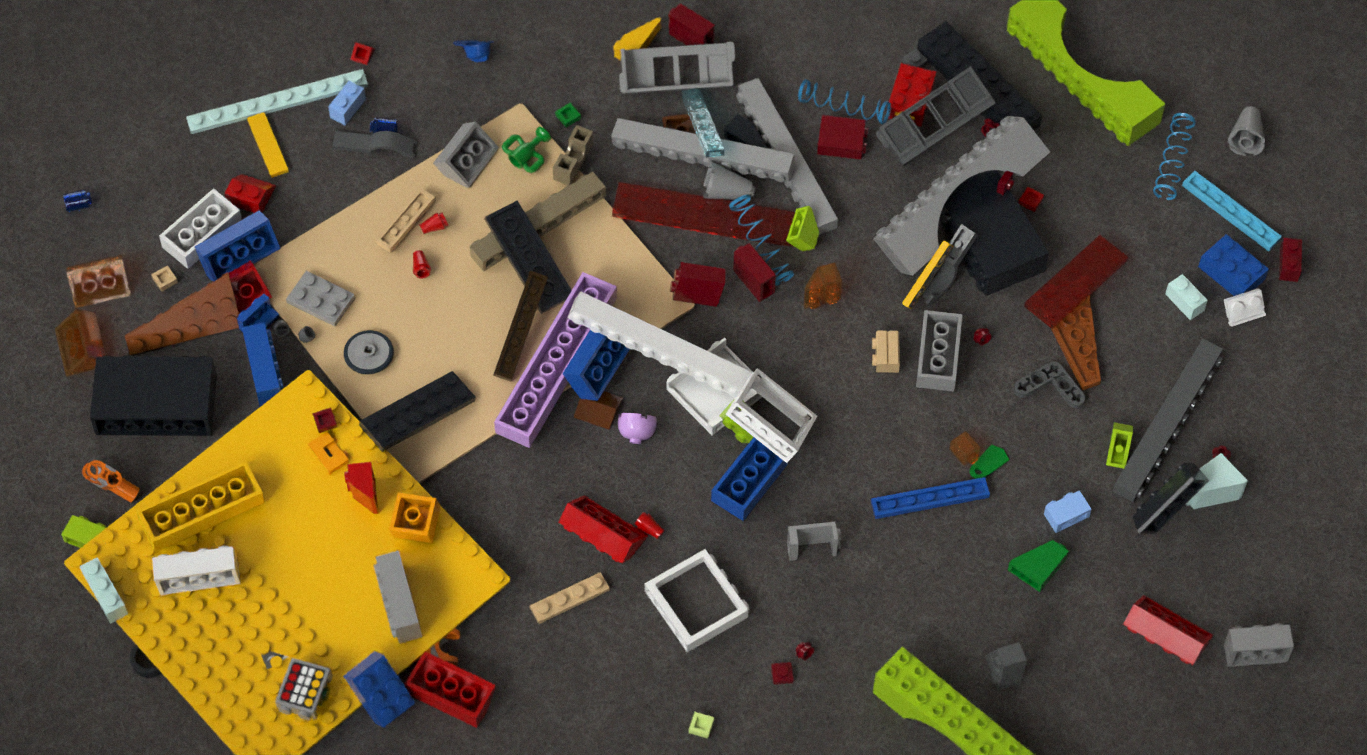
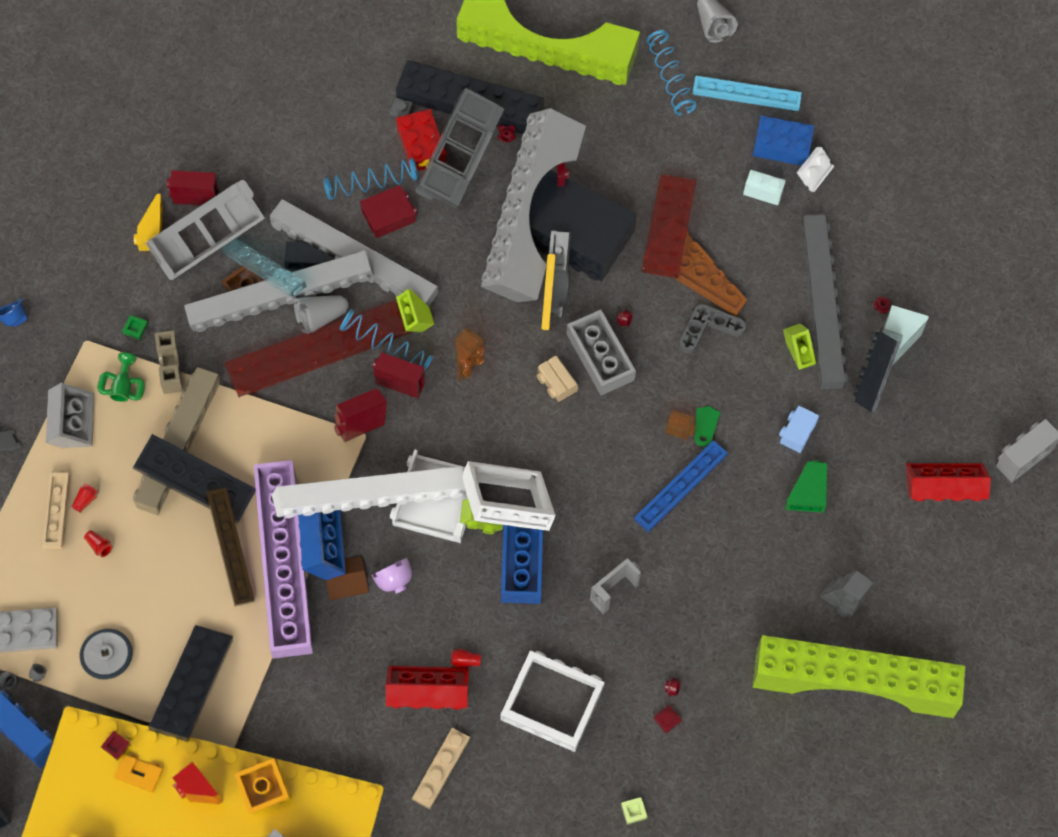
camera: 35 degrees left, 5 degrees up
red plate [1018,187,1044,212] -> none
dark red brick [1279,237,1302,282] -> none

